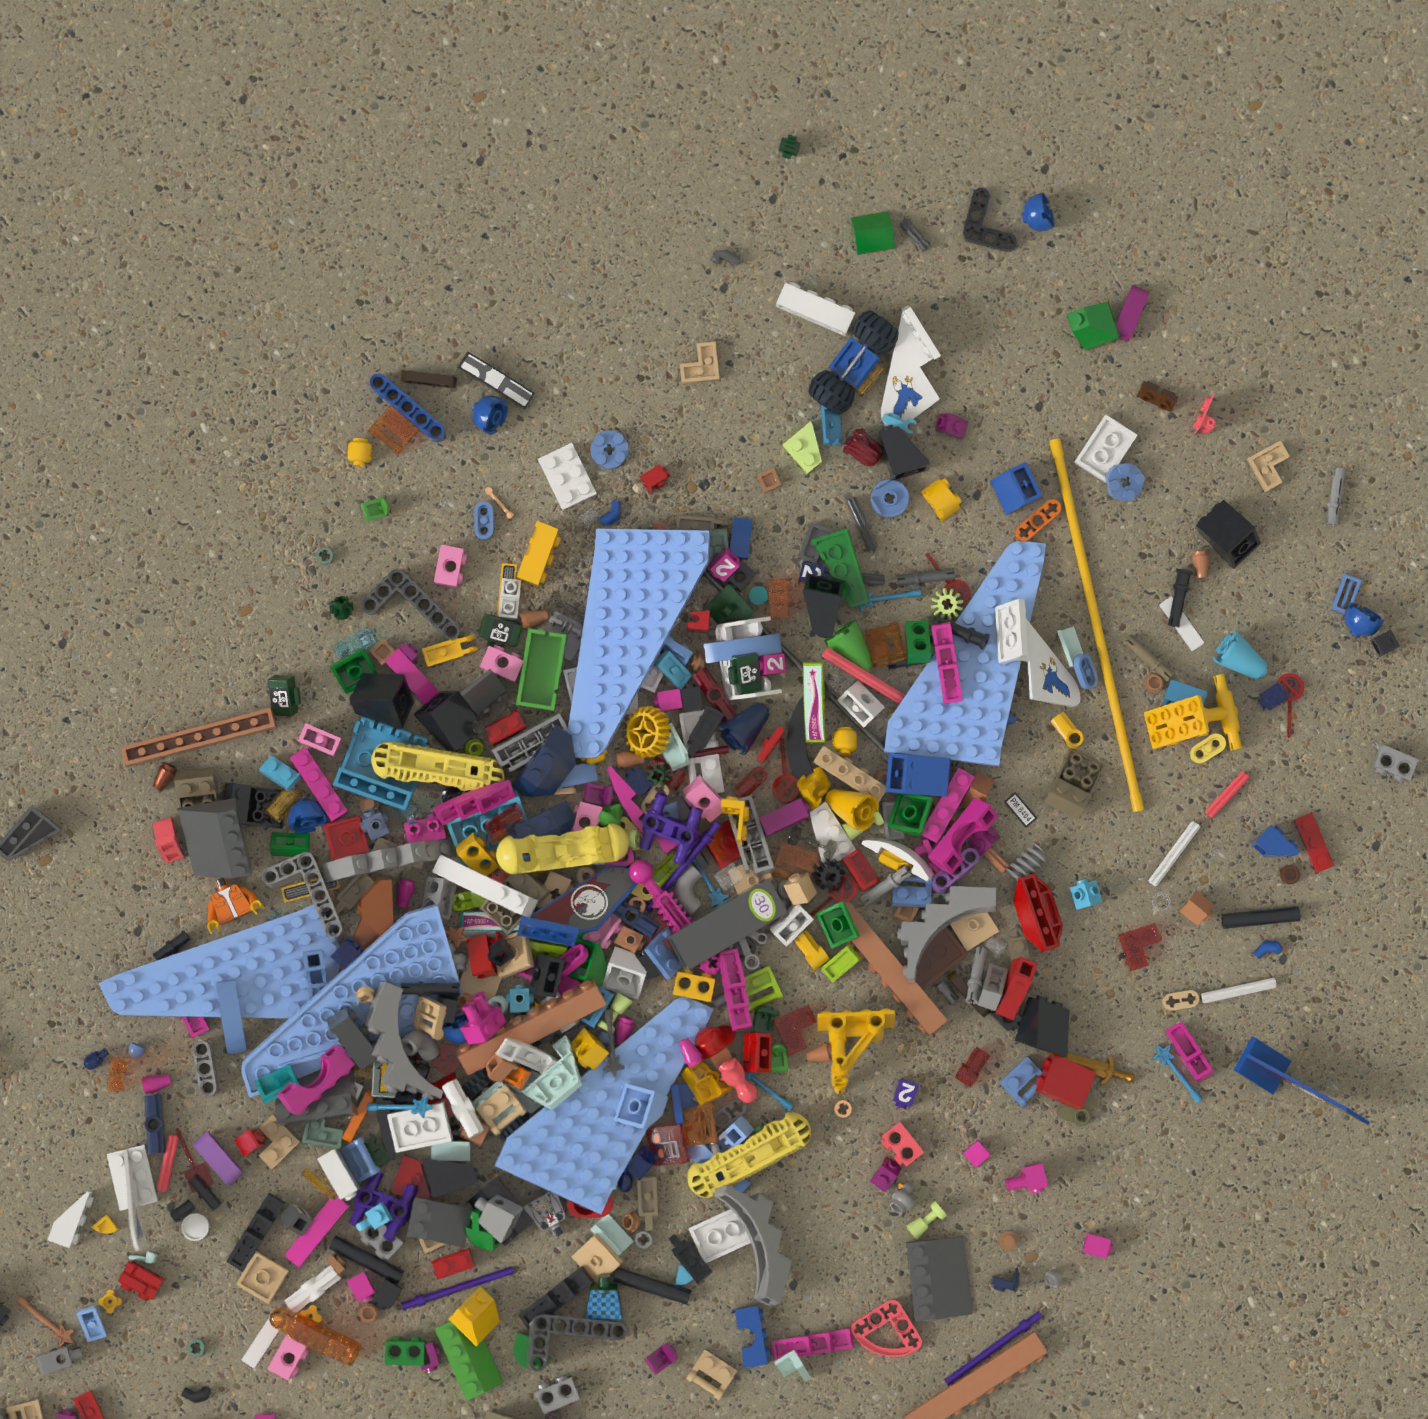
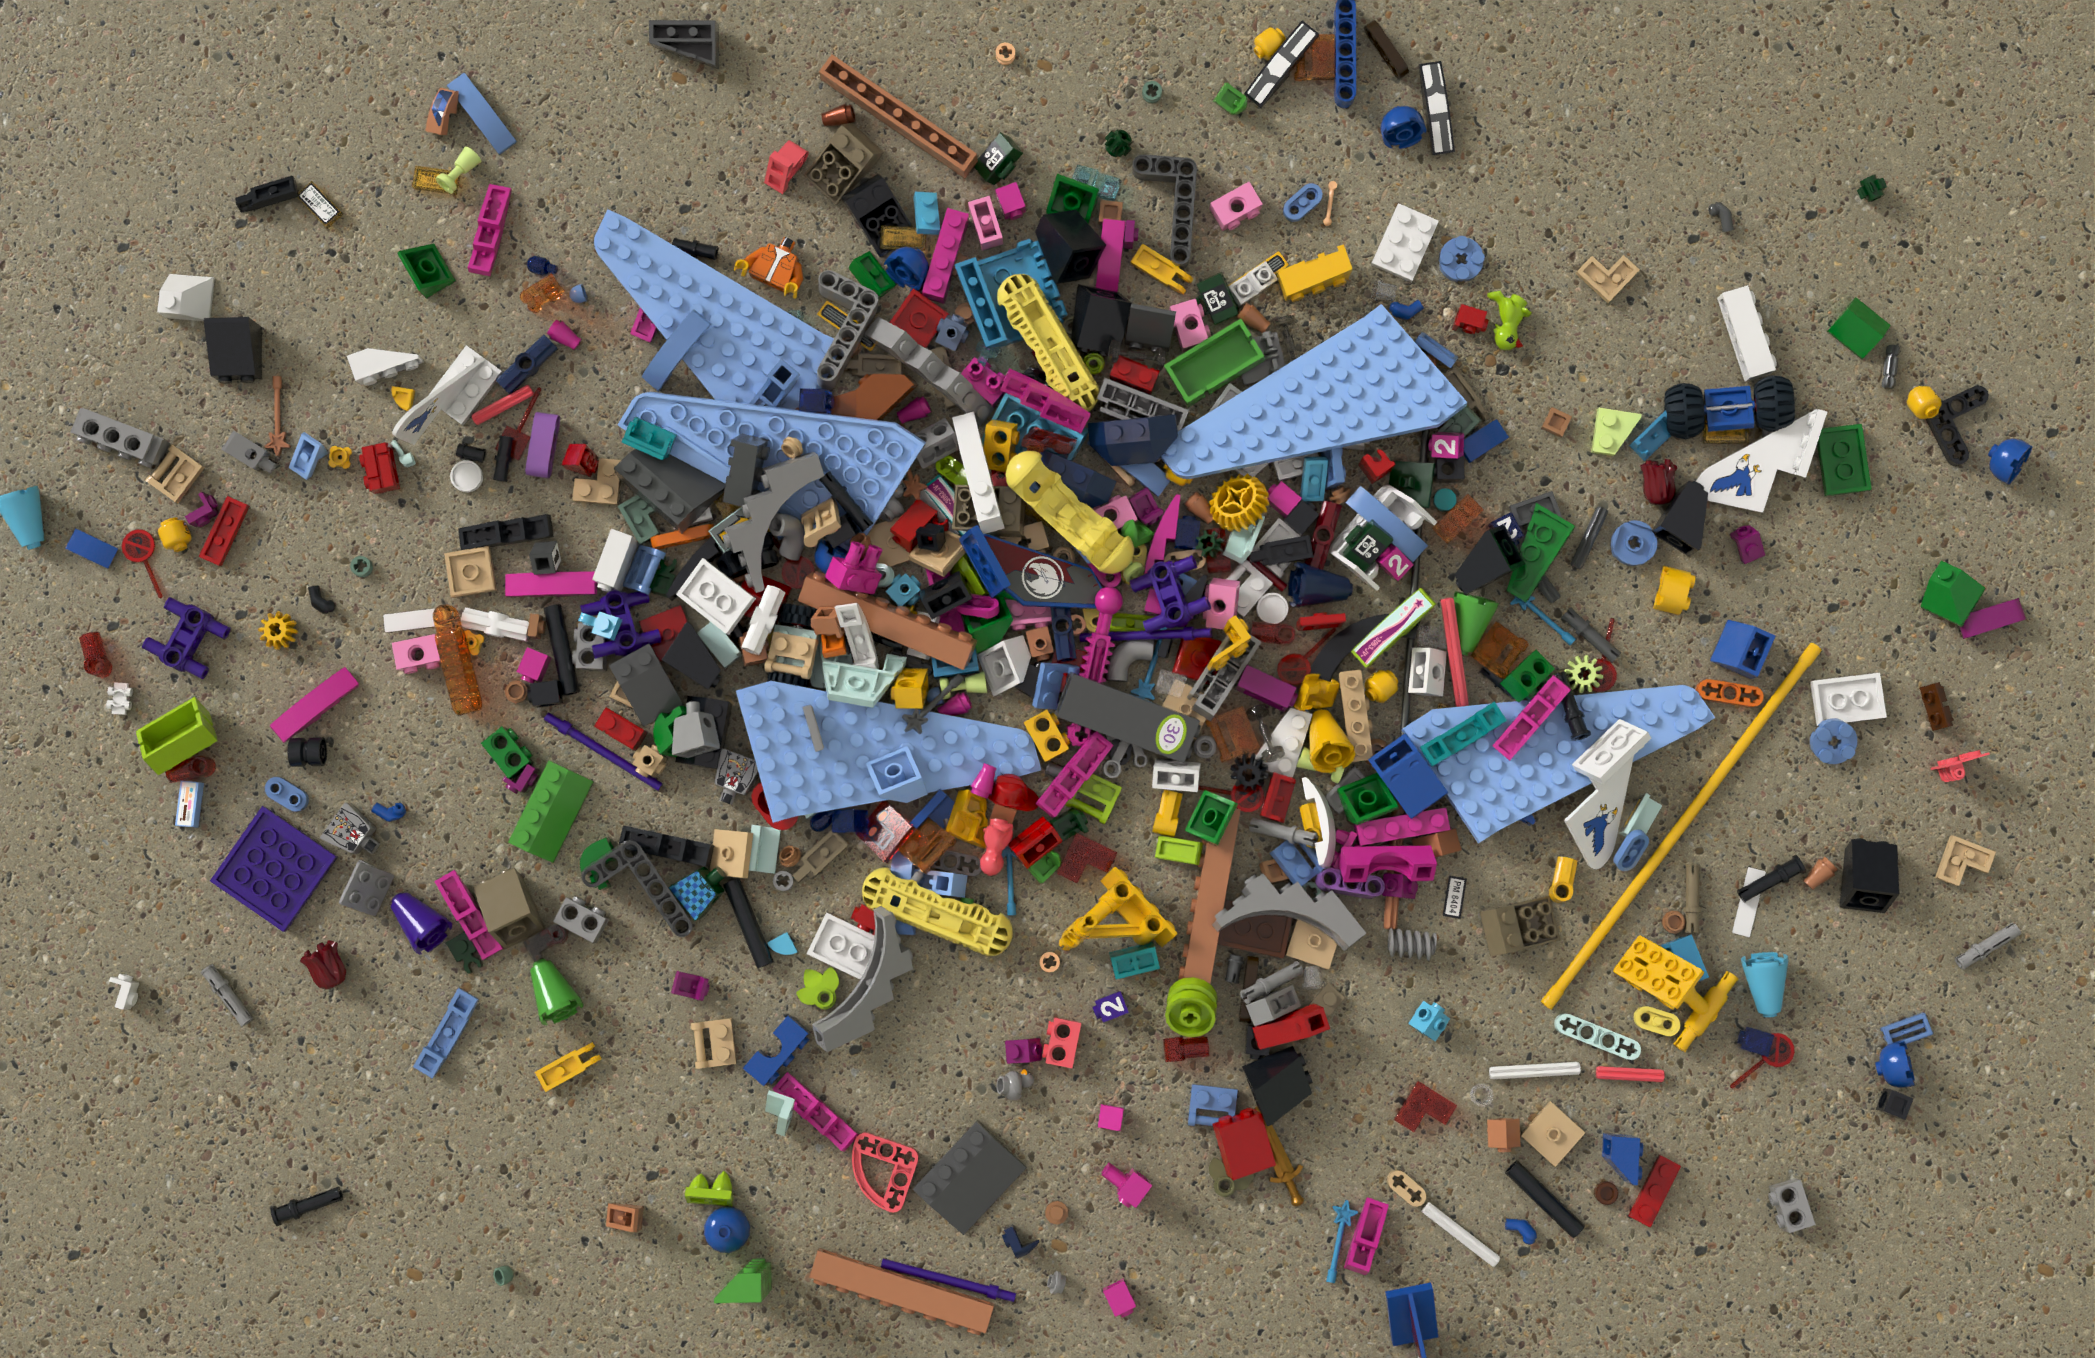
camera: 55 degrees right, 0 degrees up
dark grey slope [178,798,251,879] -> none
light grey beam [193,1041,219,1096] -> none
dark pink arch [277,1045,355,1115] -> none
clear yellow tile [302,1168,338,1200] -> none
dark azure piece [367,1096,433,1118] -> none
yellow slope [449,1286,500,1346] -> none
black hinge [669,1234,713,1284] -> none
tan brick [783,873,817,905] -> none
nougat cone [806,1043,832,1062] -> none
medium azure plate [881,412,917,434] -> none
yellowish green piece [906,1201,947,1241] -> none
red wedge [1013,873,1063,952] -> none
none -> green slope [397,243,456,298]
none -> dark pink slope [468,184,512,276]
none -> tan brick [632,744,668,778]
none -> lime plate [796,967,839,1009]
none -> light grey tile [802,705,824,752]
none -> red brick [851,904,875,936]
none -> dark pink brick [995,182,1026,220]
none -> light nougat bush [996,42,1015,65]
none -> teal hinge [1109,941,1160,980]
none -> lime wheel [1165,977,1218,1037]
none -> slope [1244,20,1319,108]
none -> white piece [1256,593,1288,625]
none -> medium blue tile [1415,332,1458,368]
none -> teal slope [1420,701,1507,767]
none -> lime animal [1487,291,1532,351]
none -> tan plate [1520,1101,1585,1167]
none -> light aqua beam [1554,1013,1641,1060]
none -> green plate [1817,424,1872,496]
none -> yellow head [1907,386,1942,419]

